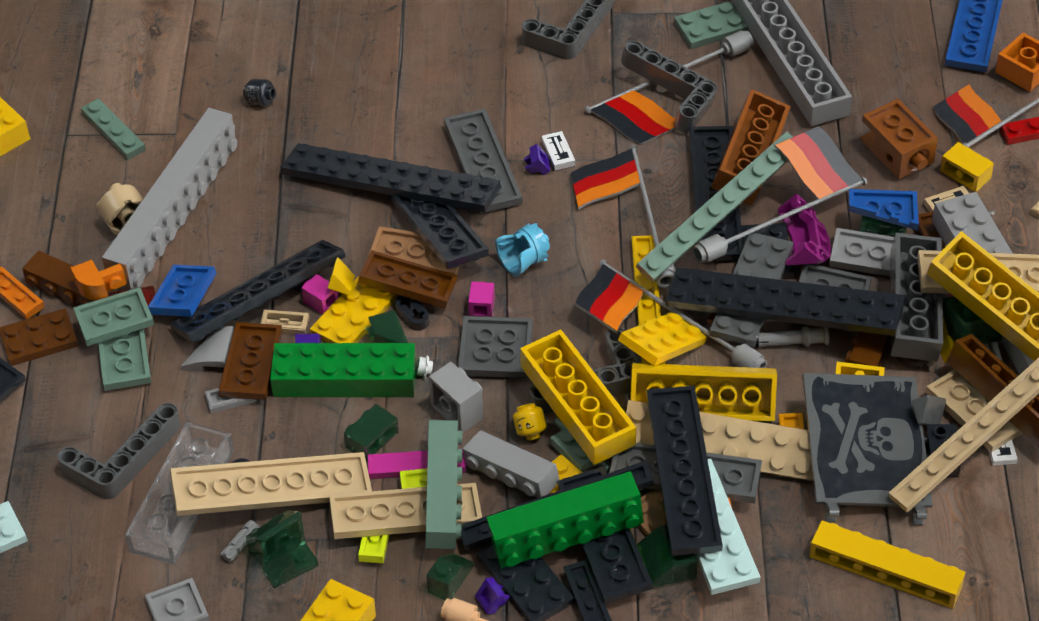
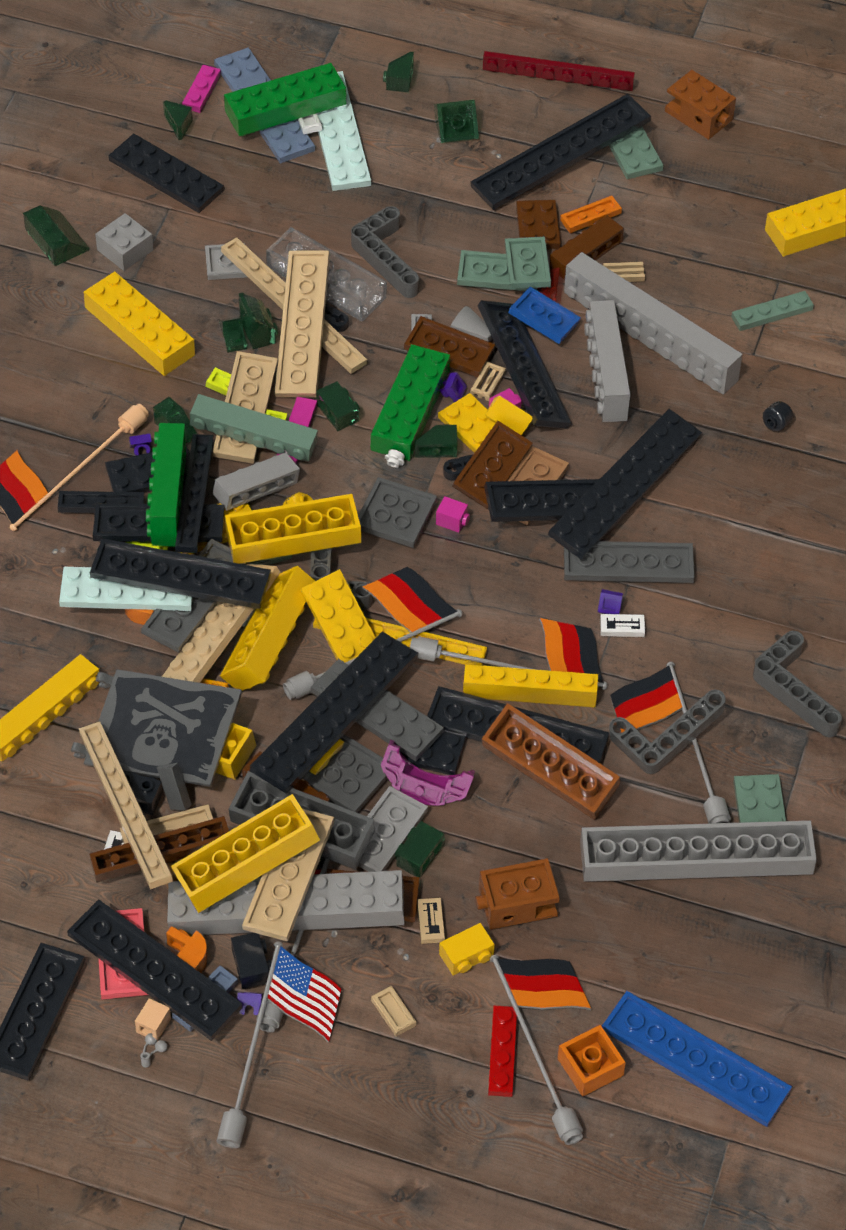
camera: 105 degrees right, 5 degrees up
orange brick [70,260,127,301] -> none
tan brick [96,183,143,235] -> none
light grey axle [221,520,259,562] -> none
light grey brick [429,362,484,433] -> none
medium azure hat [495,223,550,277] -> none
sand green plate [636,131,793,283] -> none
flag [692,126,867,263] -> none
blue wing [848,189,919,230] -> none
none -> tan plate [221,238,367,374]
none -> yellow brick [463,664,598,707]
none -> light grey brick [584,300,630,422]
none -> tan tile [603,262,645,282]

